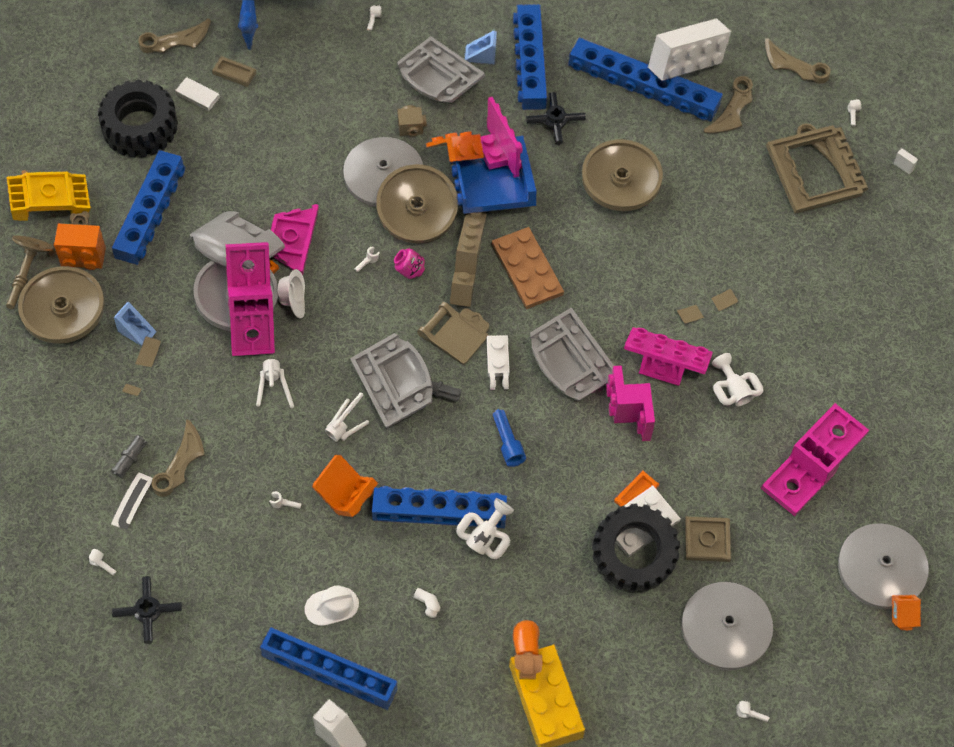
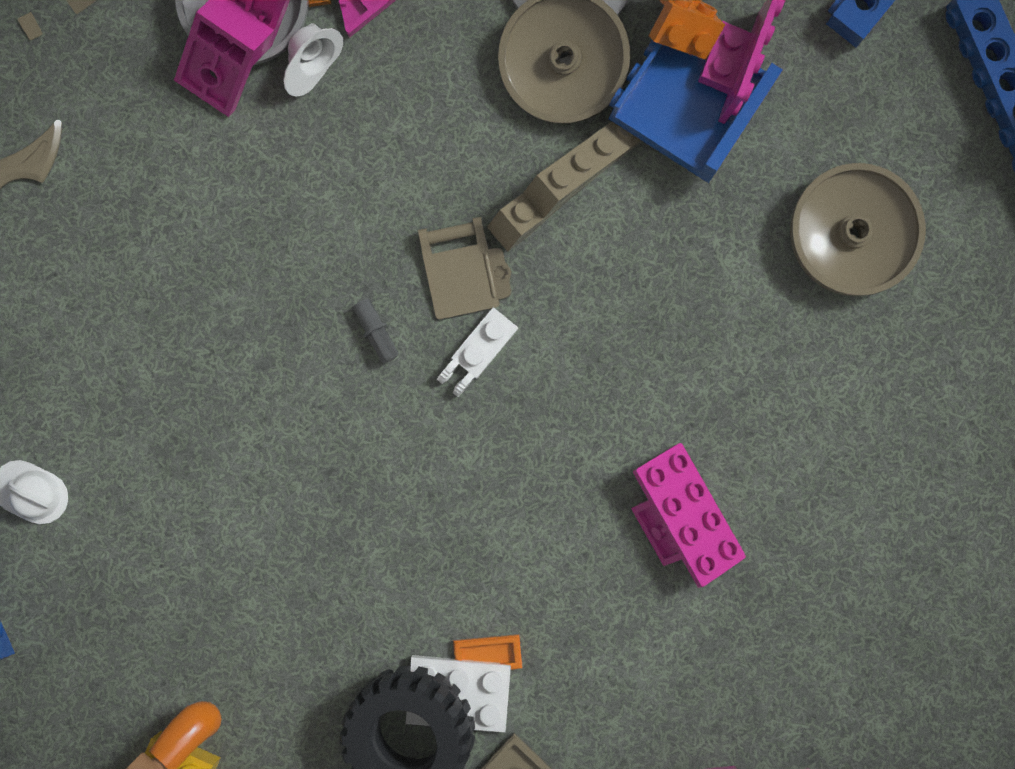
camera: 50 degrees right, 25 degrees up
white plant [256,359,294,408] -> none
white hand [270,492,301,509] -> none
orange bracket [313,455,378,517] -> none
white plant [325,393,369,442] -> none
light grey slope [350,333,433,428] -> none
white hand [354,247,379,272] -> none
blue brick [372,486,507,528] -> none
dark pink head [394,248,425,279] -> none
white arm [413,588,440,618] -> none
white piece [456,498,514,559] -> none
medium nougat plate [492,227,564,309] -> none
blue piece [493,409,526,467] -> none
black bar [526,92,586,145] -> none
light grey slope [530,308,614,401] -> none
dark pink bracket [606,365,655,441] -> none
dark tan sticker [677,289,738,324] -> none
white piece [712,353,763,407] -> none

